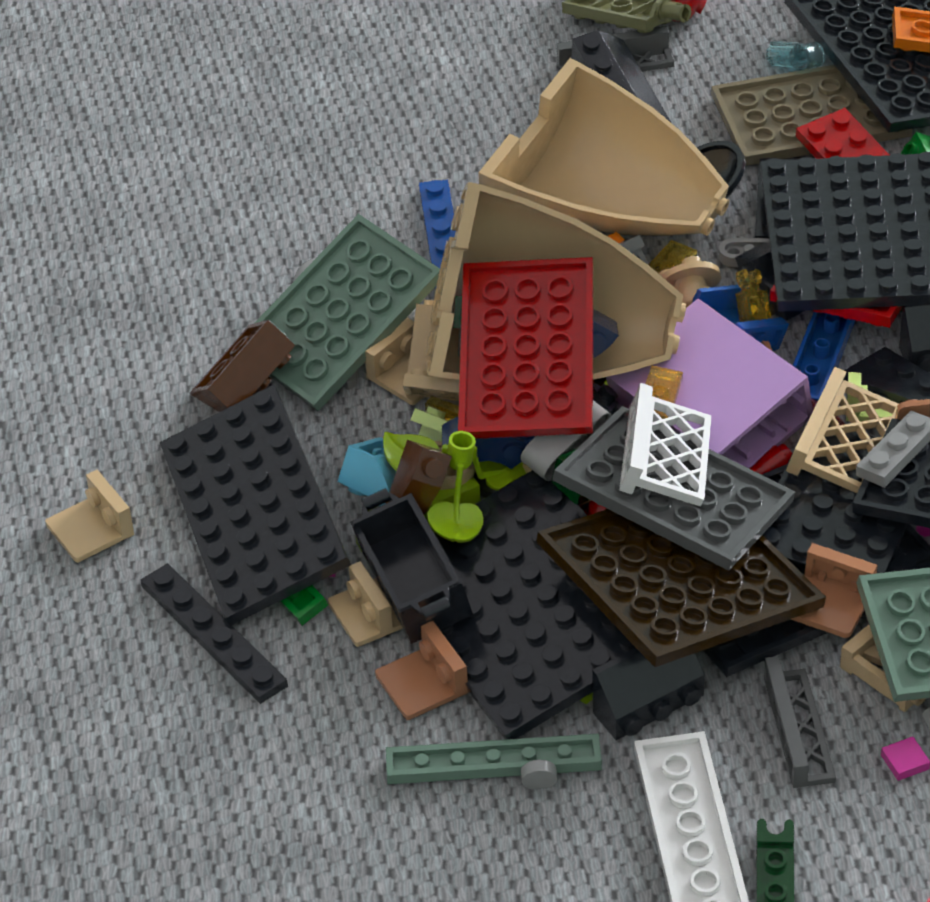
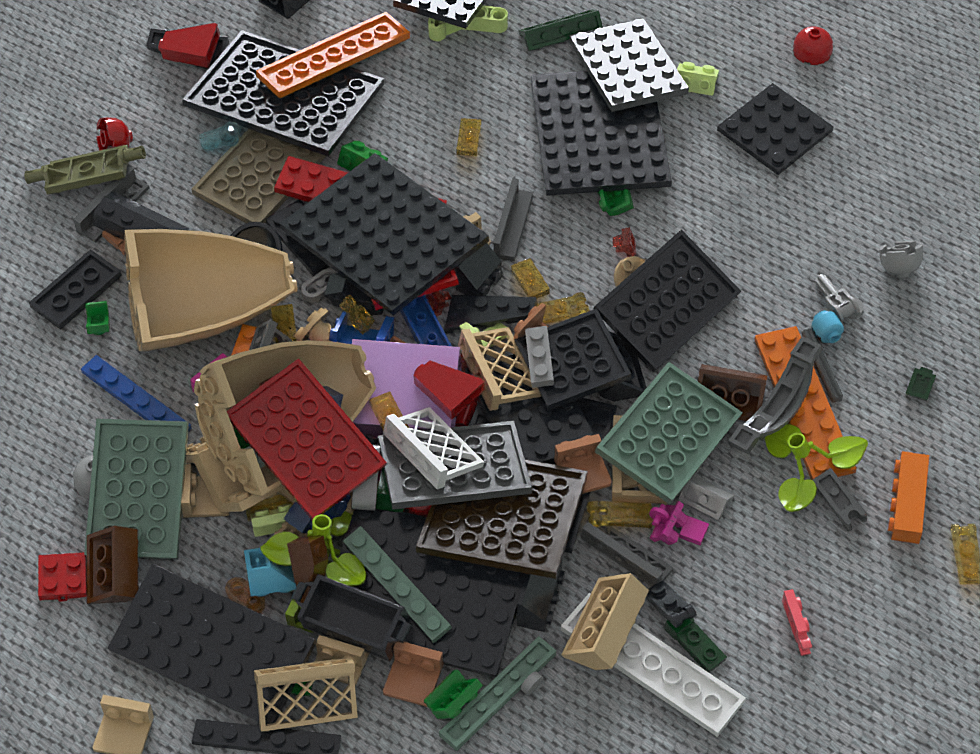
camera: 45 degrees left, 10 degrees up
none -> black plate [29,249,122,330]
none -> red plate [38,552,87,602]
none -> green bracket [85,301,110,335]
none -> clear orange plate [225,577,266,613]
none -> tan fence [254,657,358,732]
none -> sand green plate [343,526,452,644]
none -> red slope [413,360,485,420]
none -> green bracket [424,669,483,719]
none -> clear red tile [426,291,452,317]
none -> tan slope [561,573,649,670]
none -> clear yellow plate [587,501,653,528]
none -> black plate [646,580,697,628]
none -> dark pink hips [649,501,688,545]

